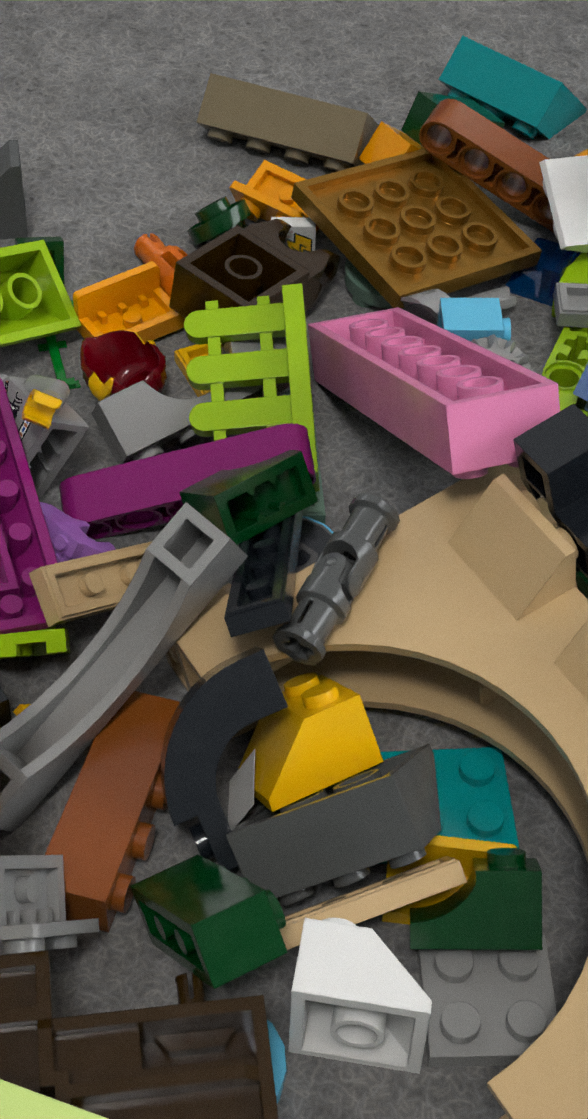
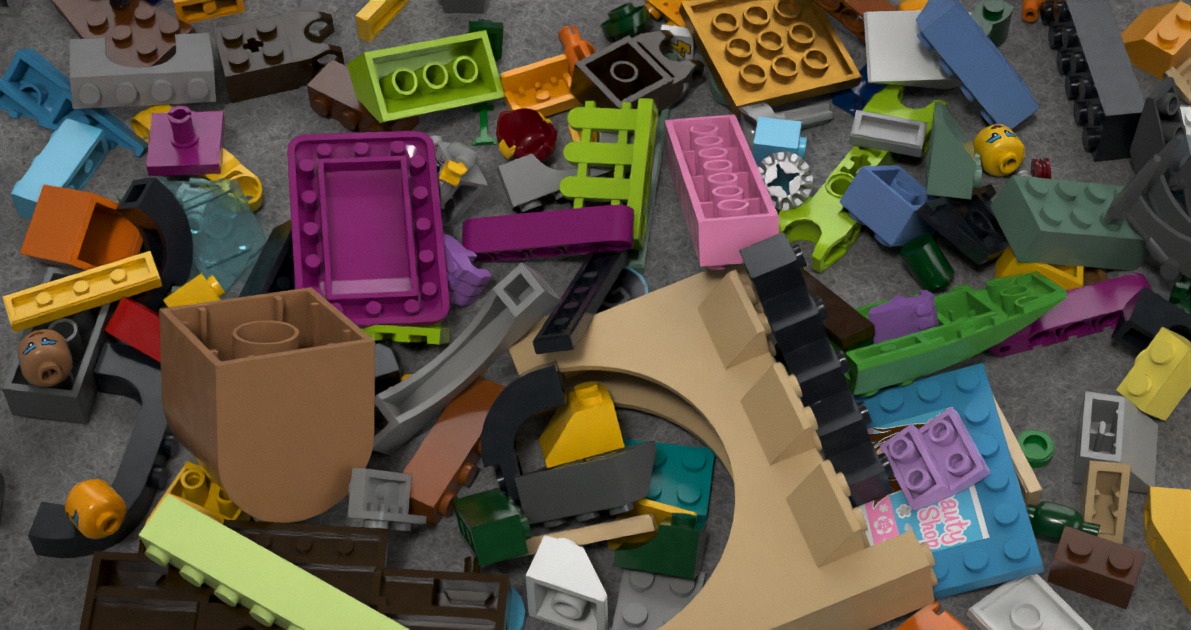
camera: 15 degrees right, 5 degrees up
tan tile [29,541,152,627] -> none
dark green arch [179,450,318,545] -> none
white sticker [228,749,255,830] -> none
dark grey piece [273,493,400,666] -> none

